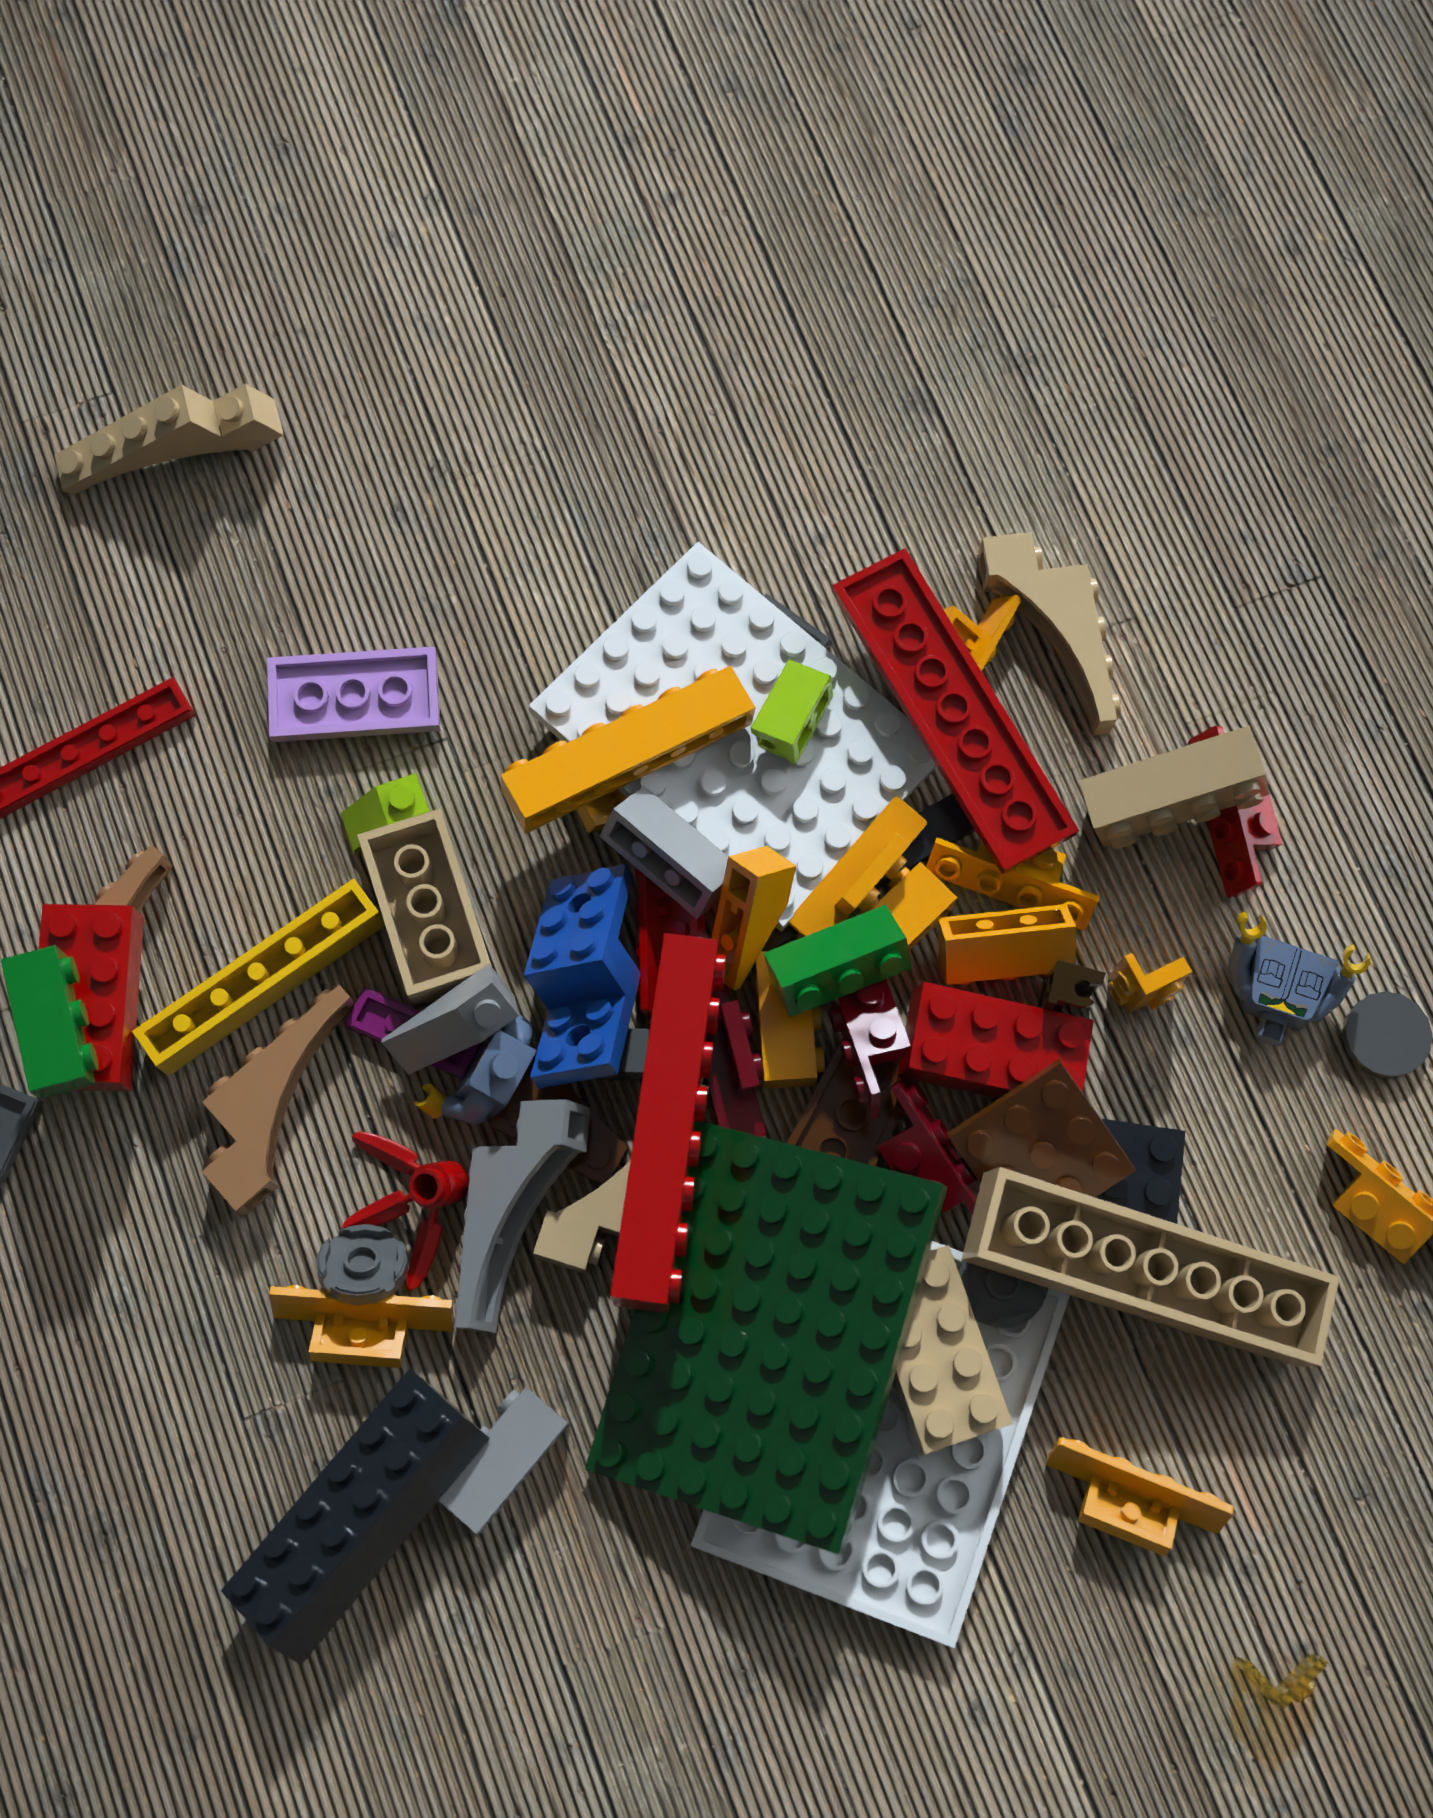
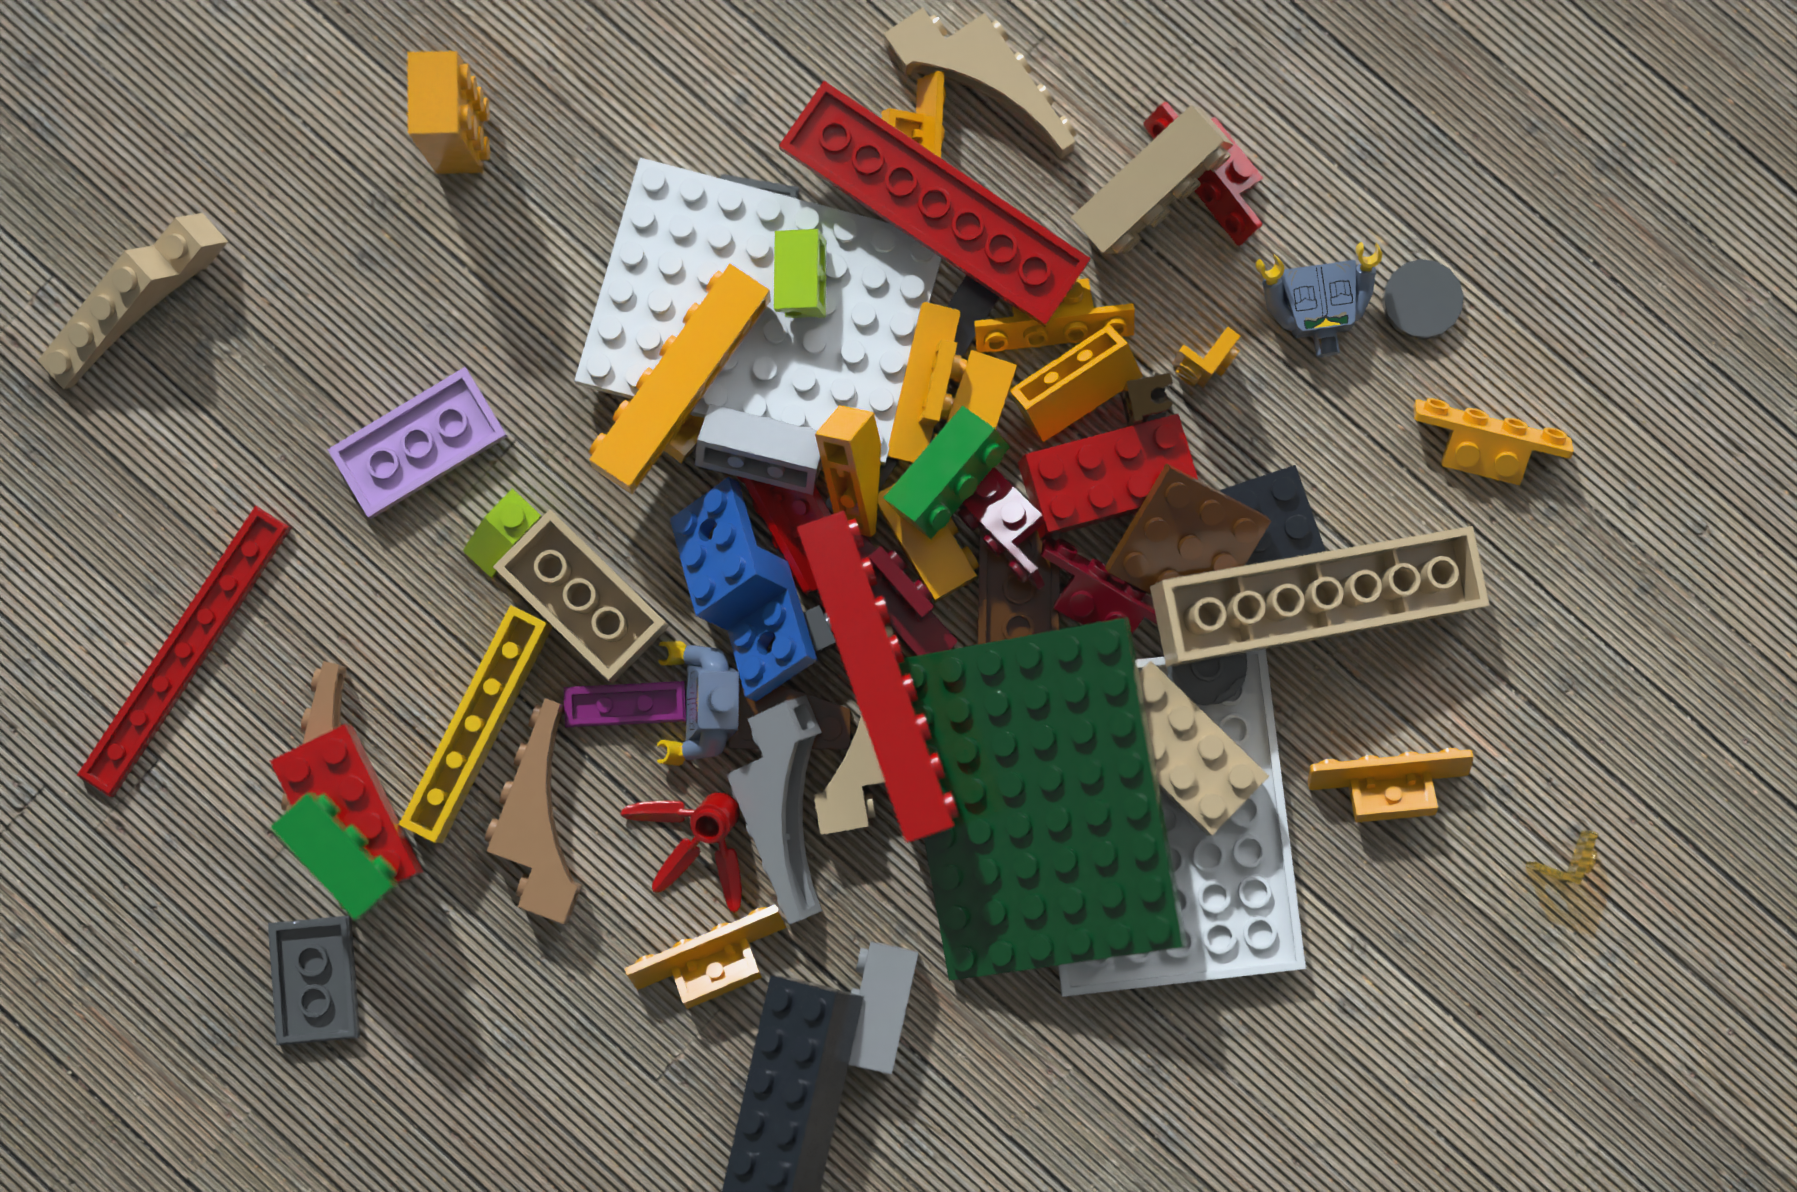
camera: 20 degrees left, 10 degrees up
dark grey tile [316,1224,408,1306] -> none
light grey slope [381,963,519,1075] -> none
none -> light orange brick [407,51,490,174]

